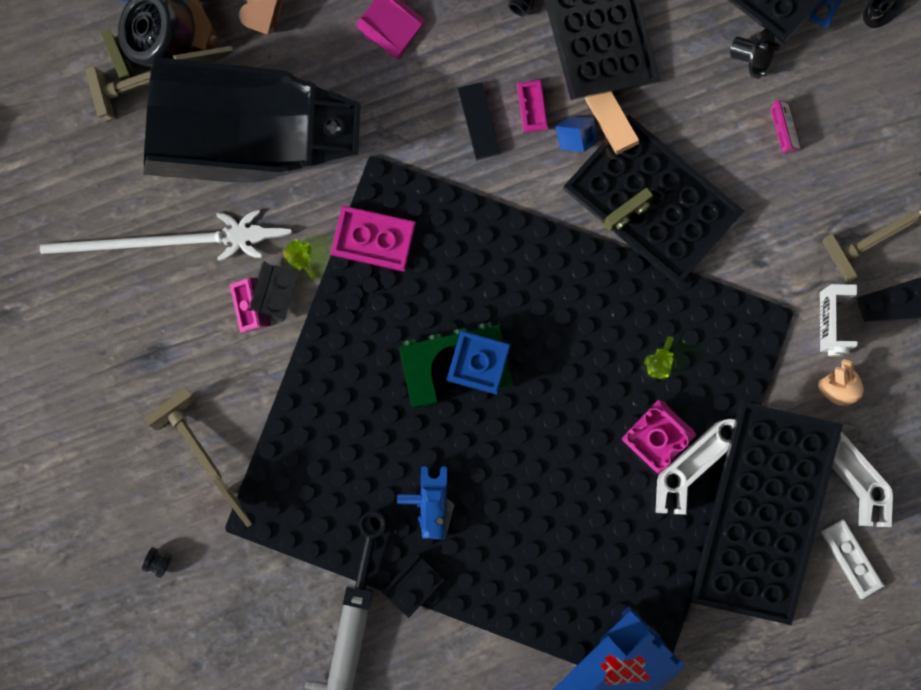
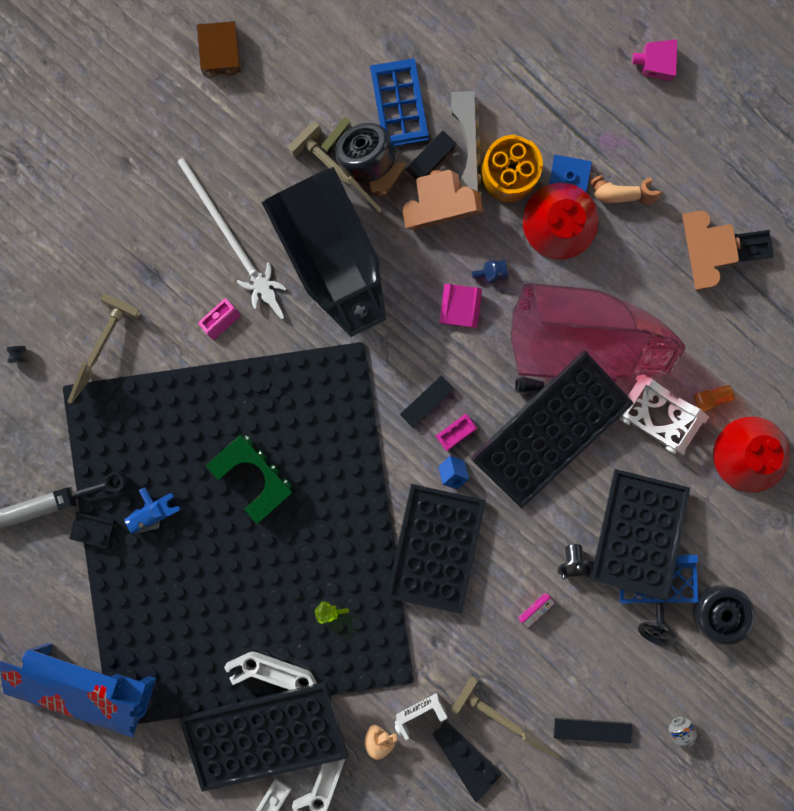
camera: 55 degrees right, 5 degrees up
black plate [248,261,298,322] -> none
clear neon green piece [283,239,318,280] -> none
dark pink tile [330,205,416,272] -> none
blue plate [447,330,511,395] -> none
light nougat tile [585,92,639,155] -> none
olive plate [604,187,653,232] -> none
dark pink slope [622,400,696,474] -> none

